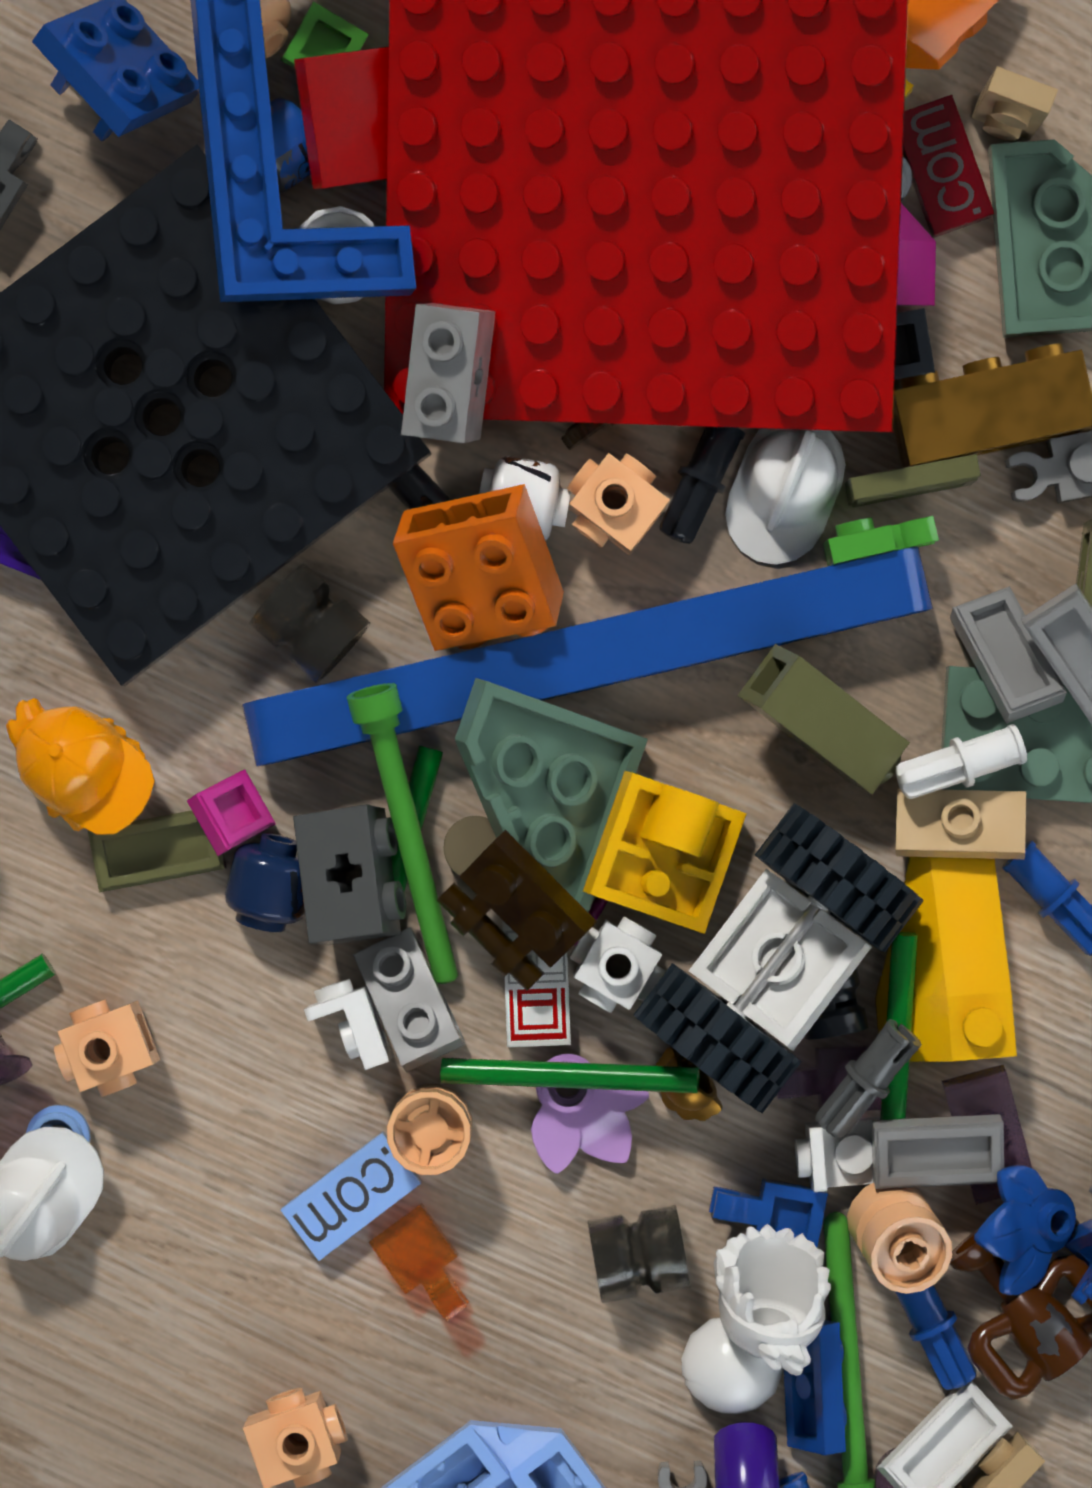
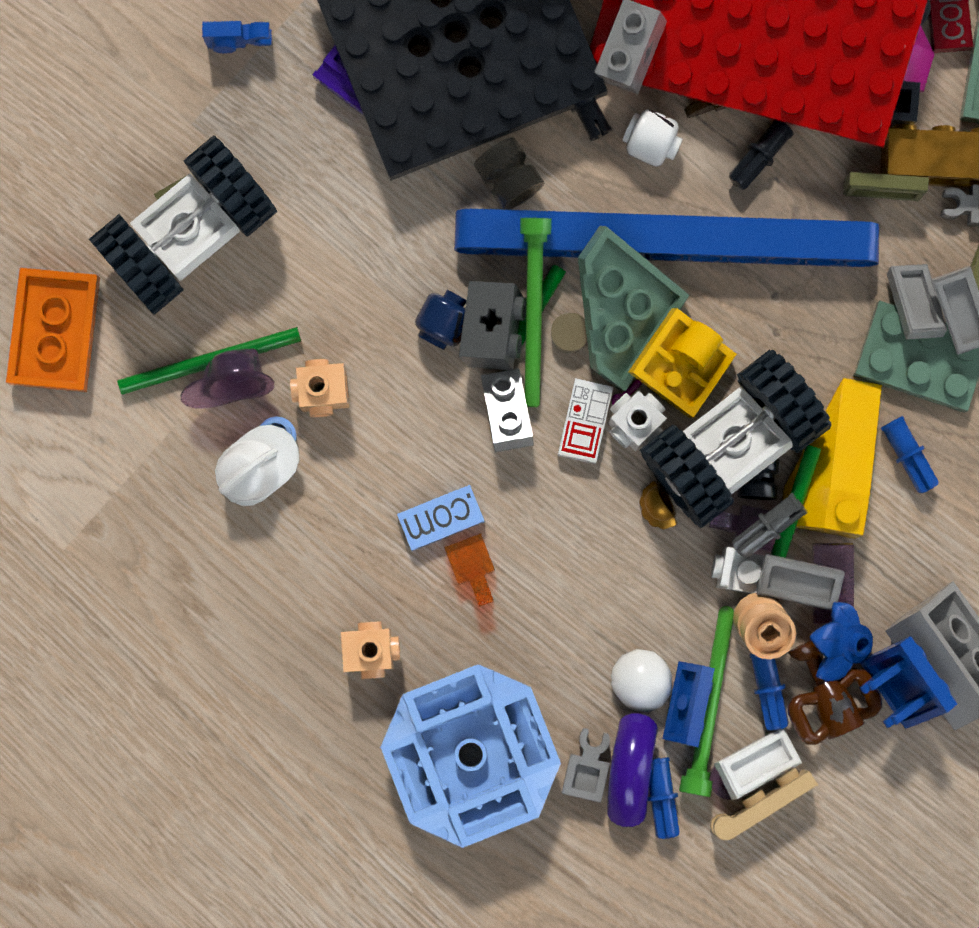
camera: 15 degrees right, 5 degrees down
light orange hair [6,698,154,835] -> none
olive tile [88,810,227,893] -> none
dark pink tile [187,769,276,856] -> none
white bracket [304,979,394,1070] -> none
light nougat wheel [387,1084,472,1175] -> none
orange brick [393,484,564,651] -> none
dark brown plate [436,830,597,991] -> none
green piece [440,1058,699,1093] -> none
lavender plate [531,1053,649,1174] -> none
light nougat brick [567,453,670,556] -> none
clear smoke wheel [587,1205,691,1303] -> none
blue plate [709,1178,828,1248] -> none
white hair [714,1224,831,1376] -> none
white piece [725,428,846,565] -> none
olive brick [737,644,910,794] -> none
bright green plate [823,516,939,566] -> none
tan plate [895,789,1026,859] -> none
white axle [896,724,1027,799] -> none

